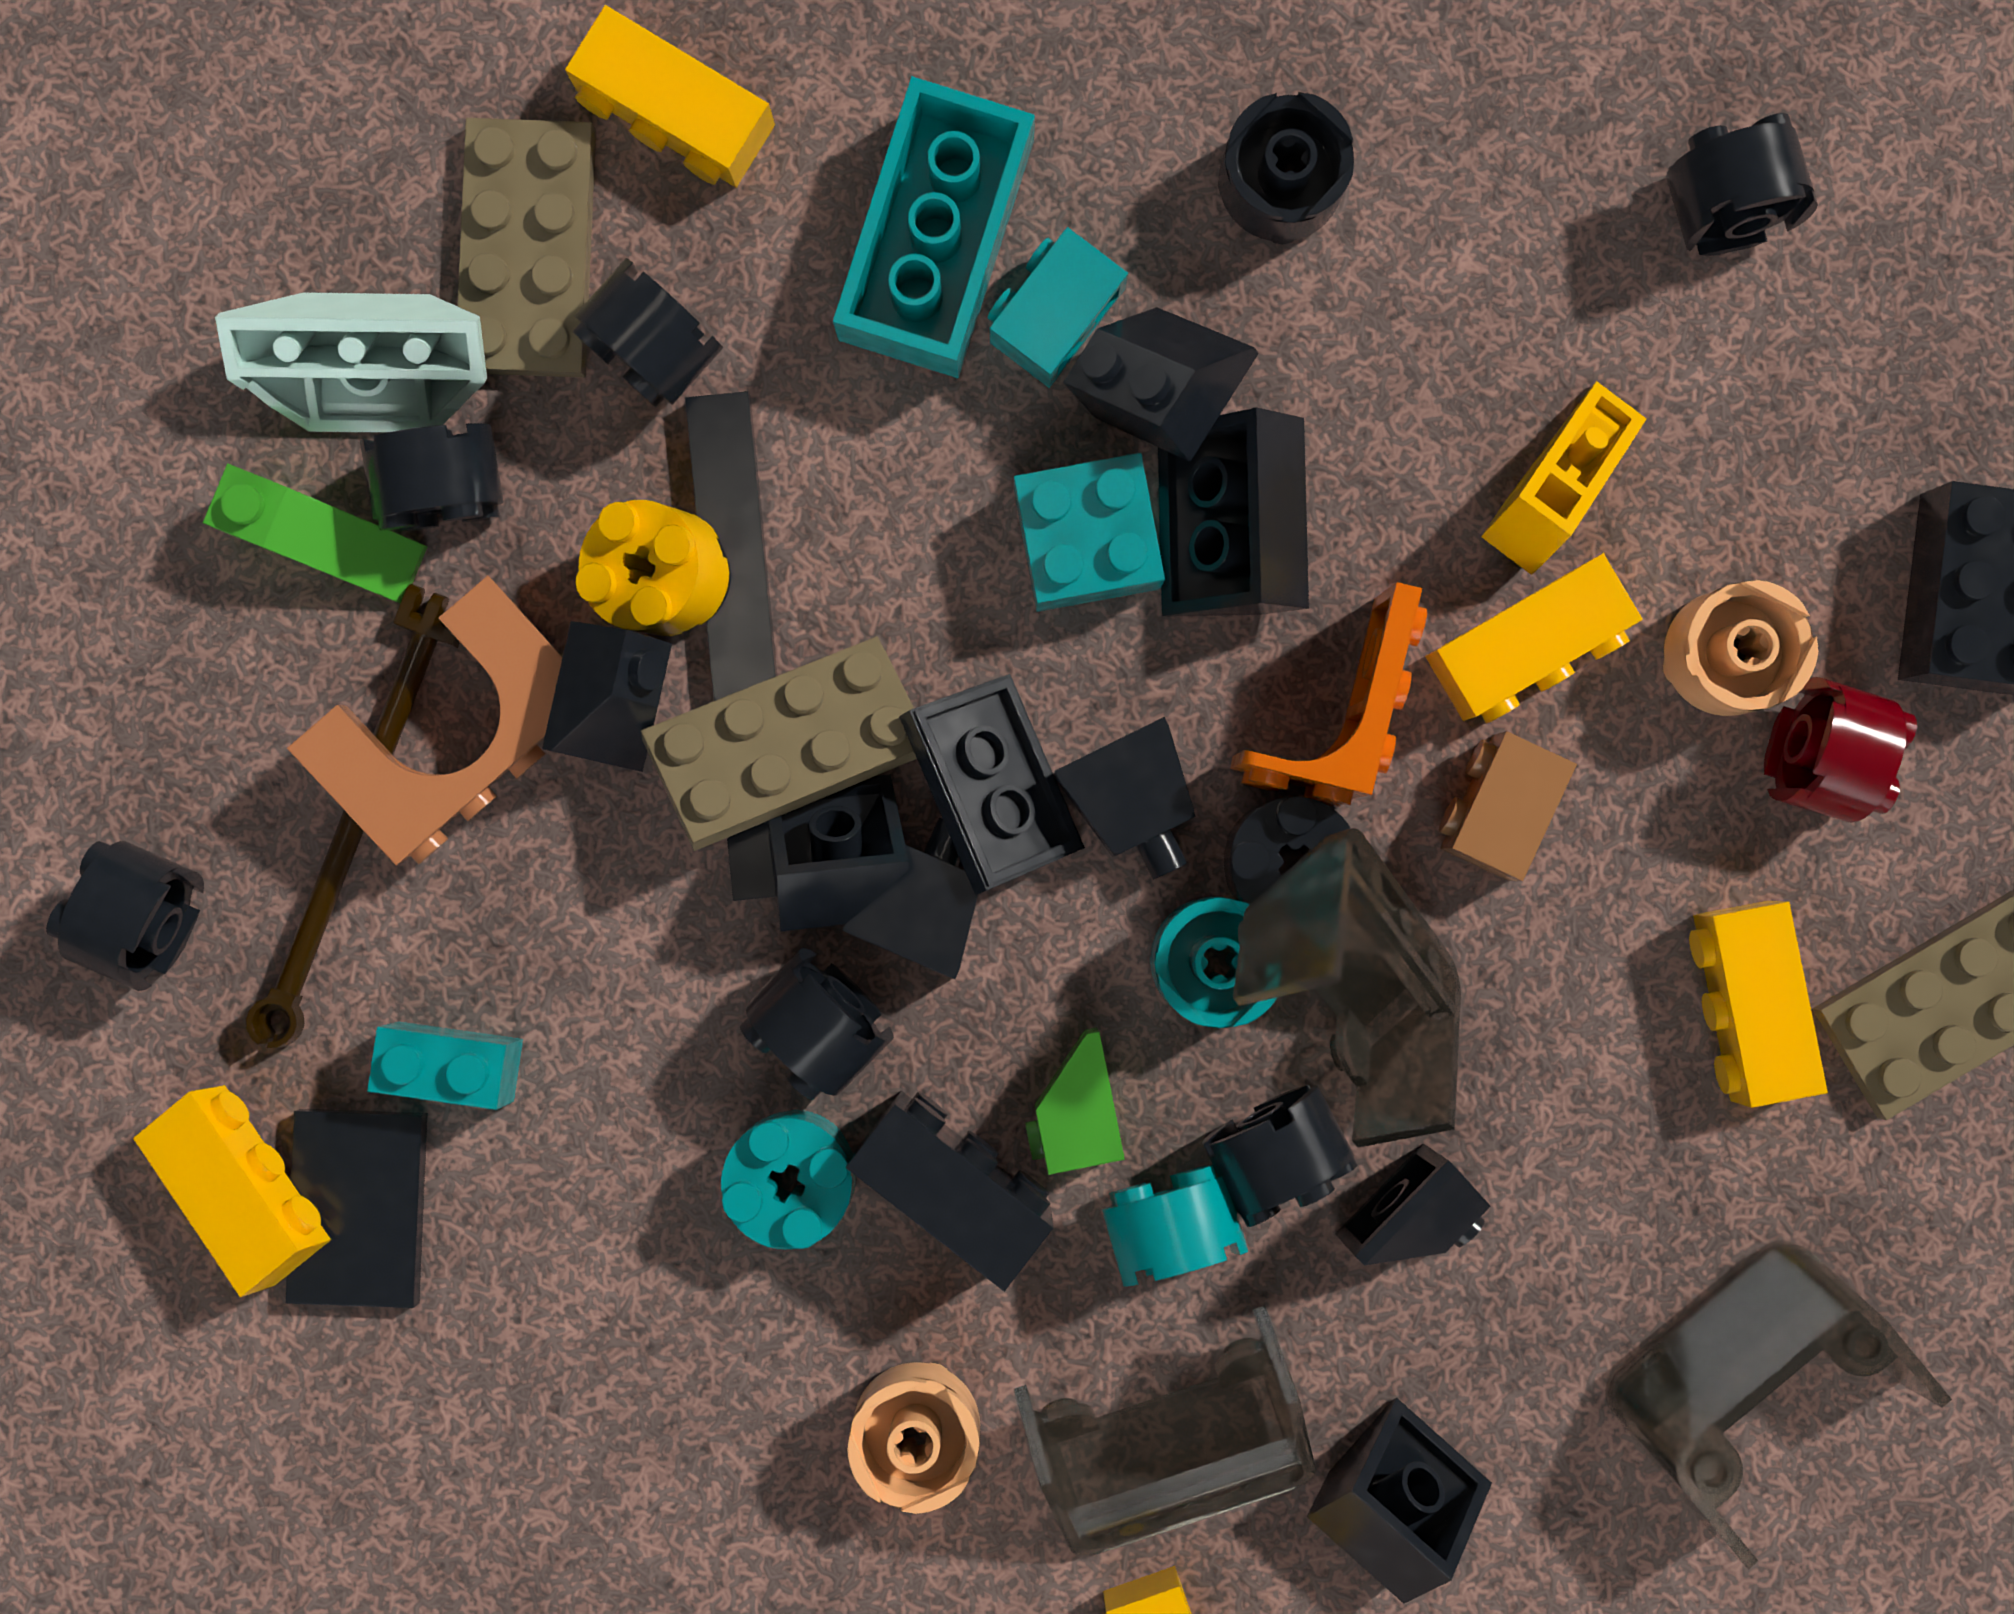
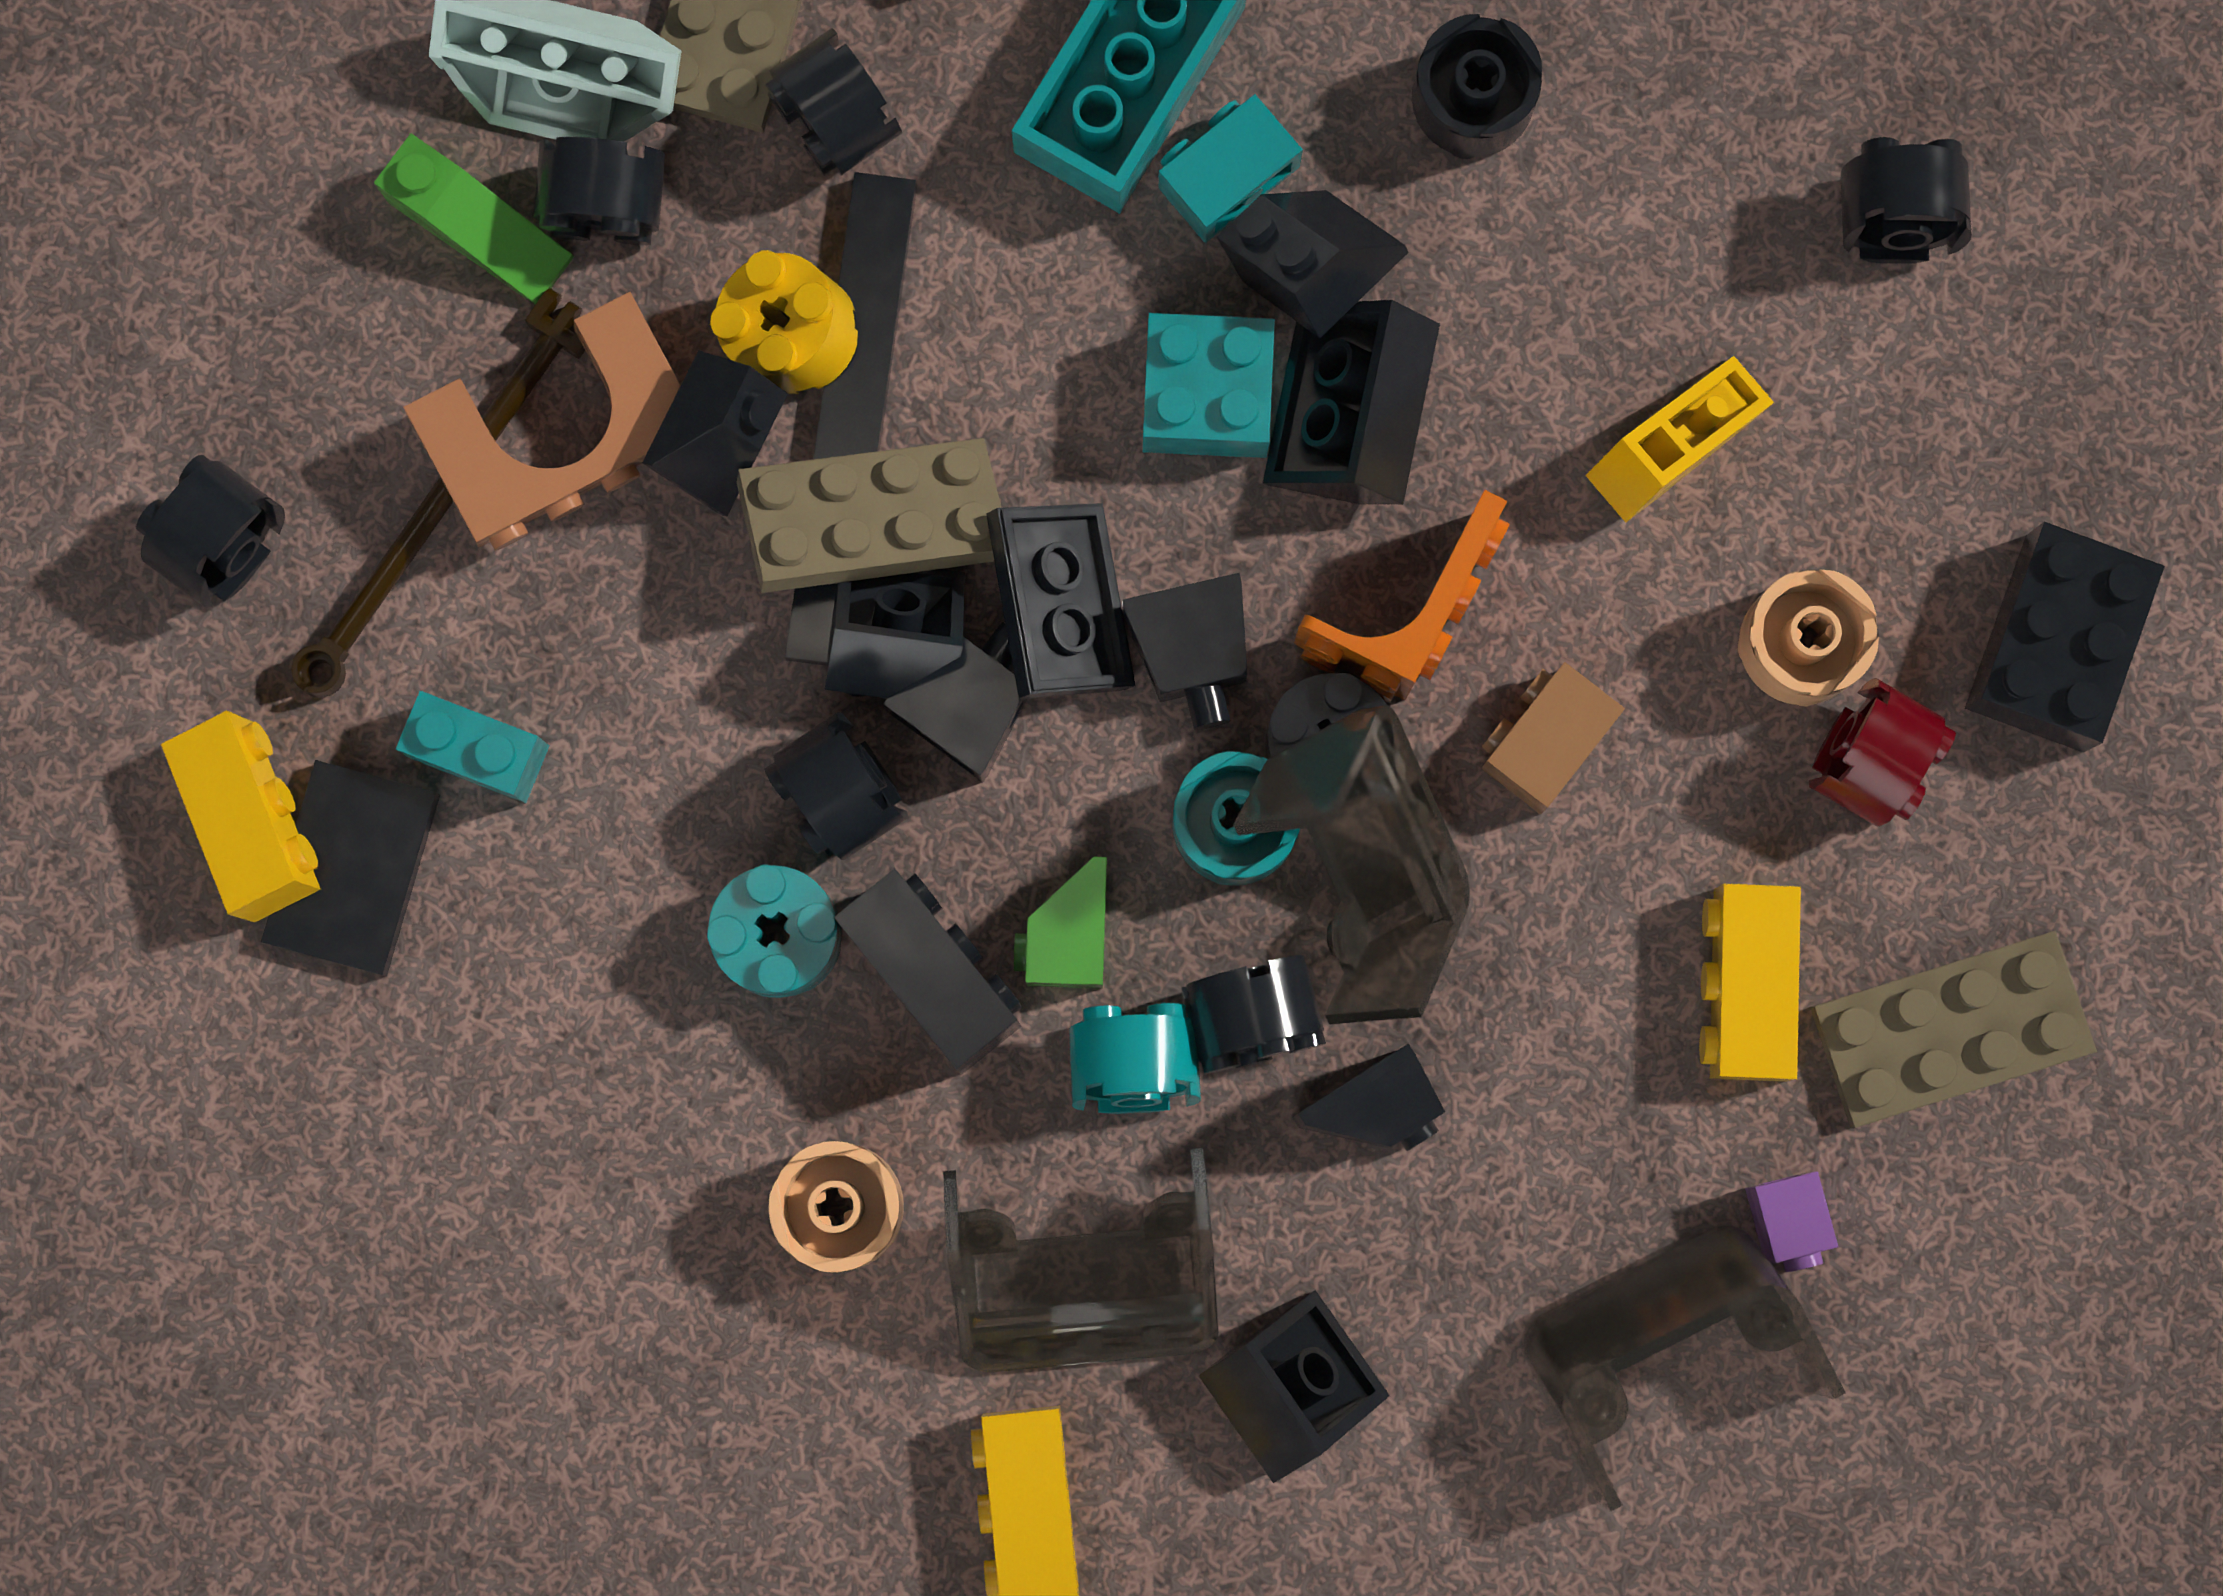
camera: 15 degrees right, 5 degrees down
yellow brick [1425,553,1643,724] -> none
none -> medium lavender brick [1745,1171,1838,1272]

